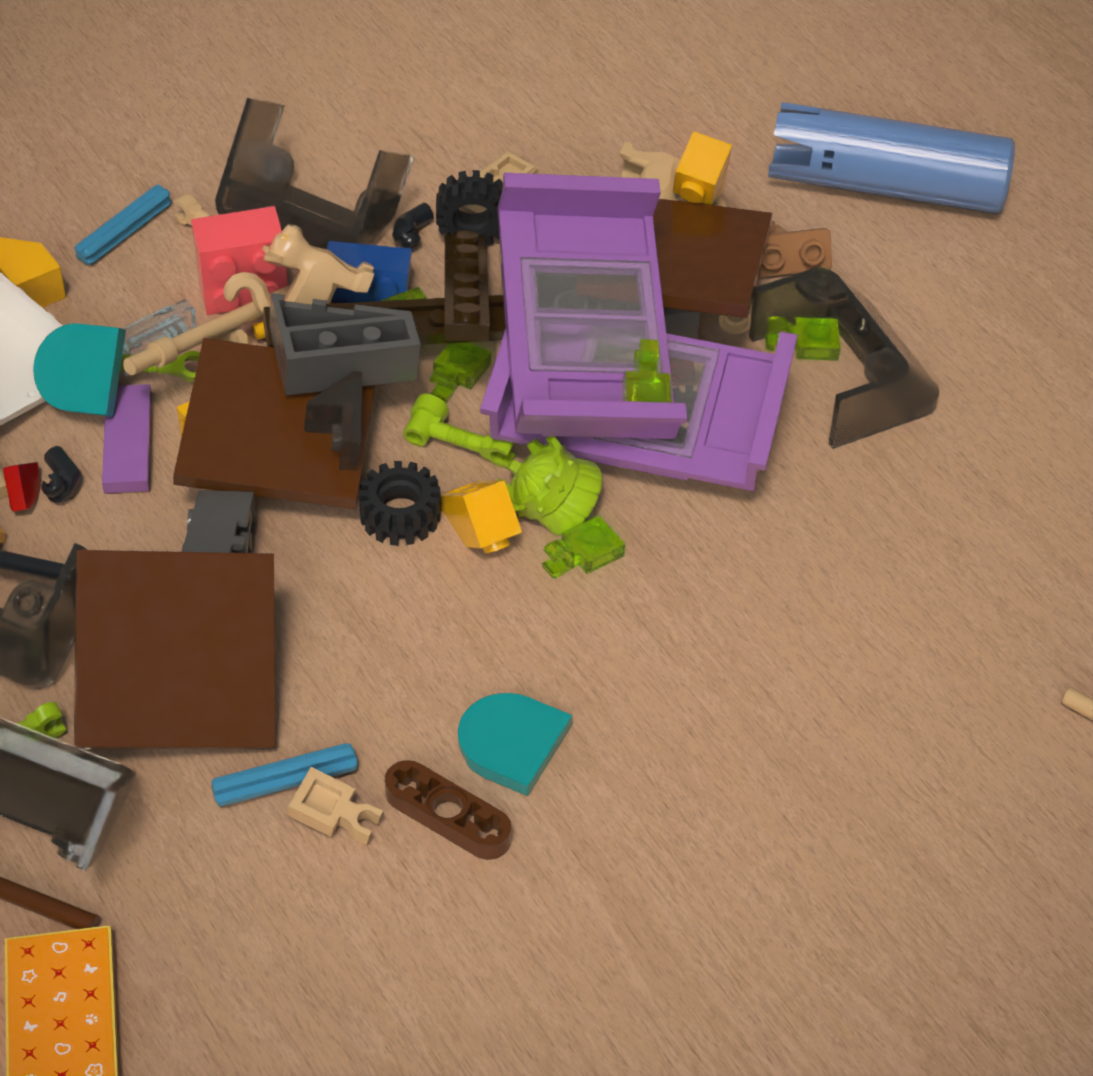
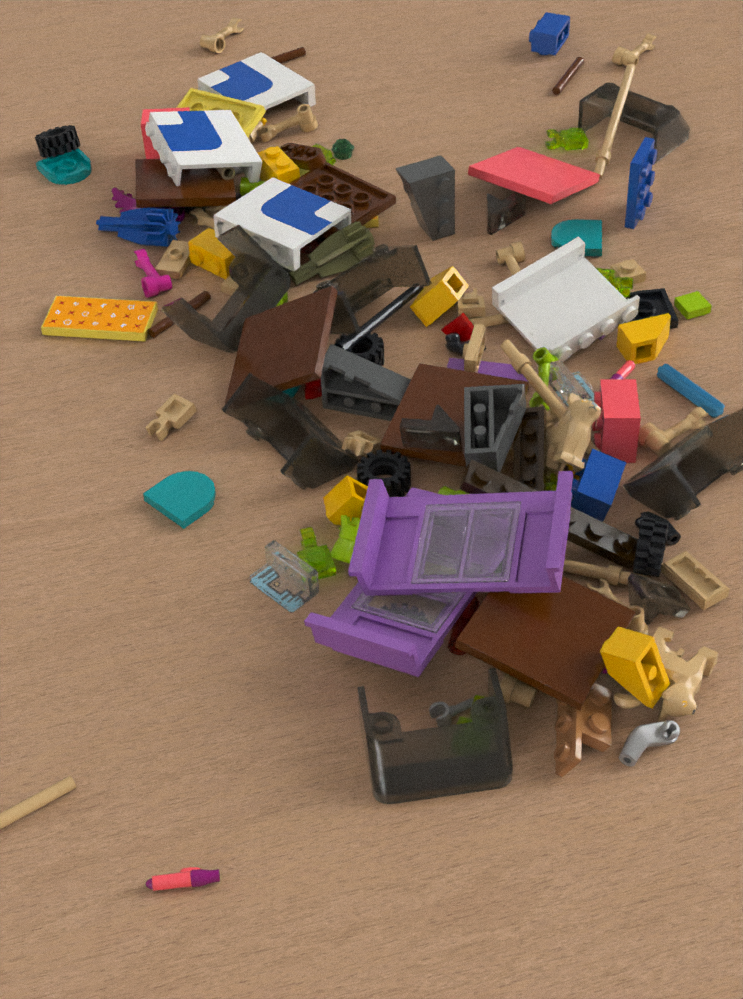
camera: 110 degrees right, 5 degrees down
teal tile [33,323,126,417] -> none
dark azure axle [211,743,358,807] -> none
reddish brown beam [385,760,511,860] -> none
clear neon green plate [622,339,672,403] -> none
medium blue piece [768,102,1015,214] -> none
none -> clear smoke windscreen [222,373,360,490]
none -> clear panel [249,540,319,613]
none -> tan plate [341,430,382,457]
none -> light grey hand [429,698,476,728]
none -> tan plate [462,324,486,373]
none -> coral piece [610,360,635,379]
none -> light grey arm [619,720,680,767]

